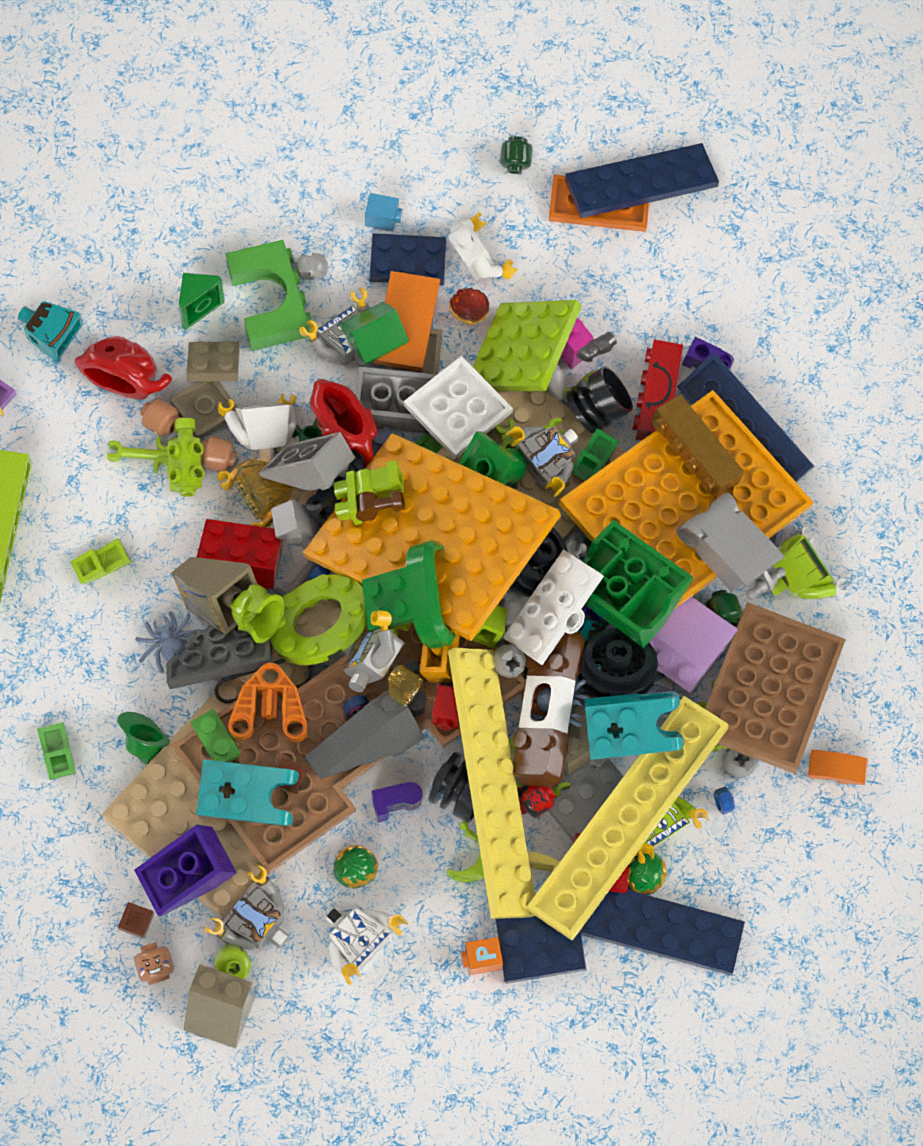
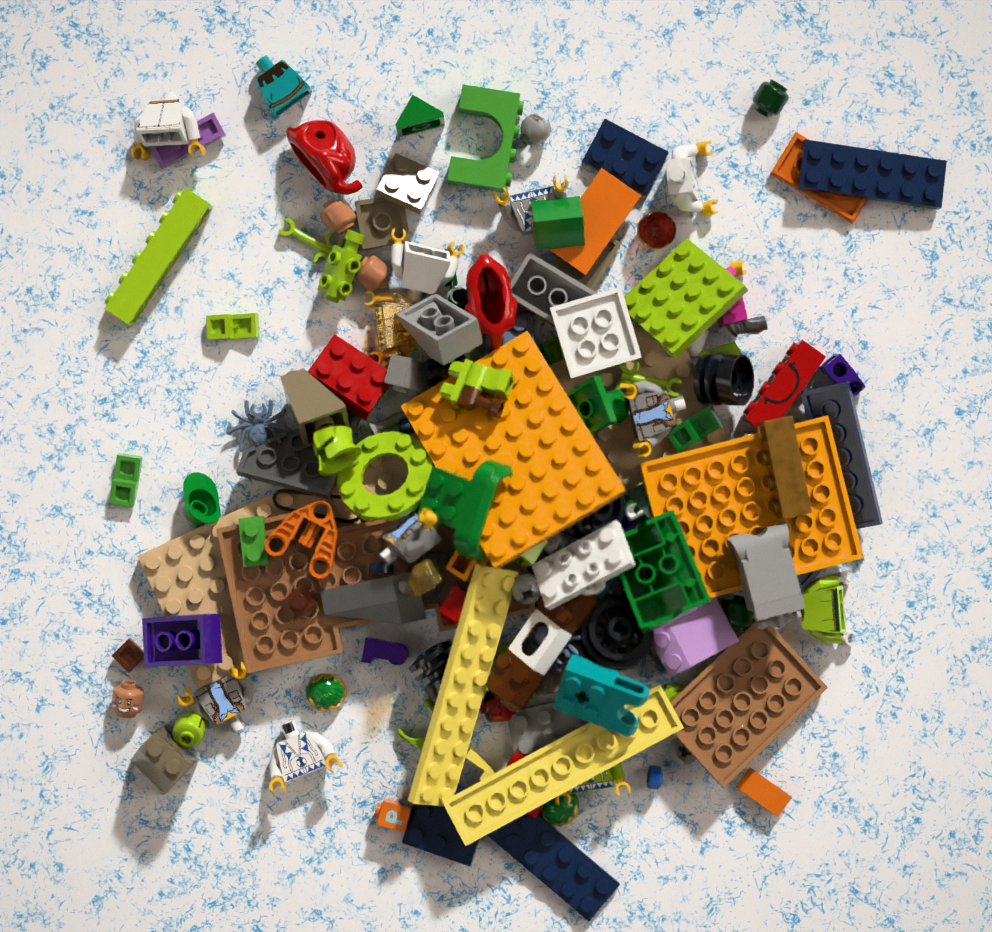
camera: 25 degrees right, 20 degrees up
teal brick [196,759,299,826] -> none
dark azure brick [365,193,403,232] -> none

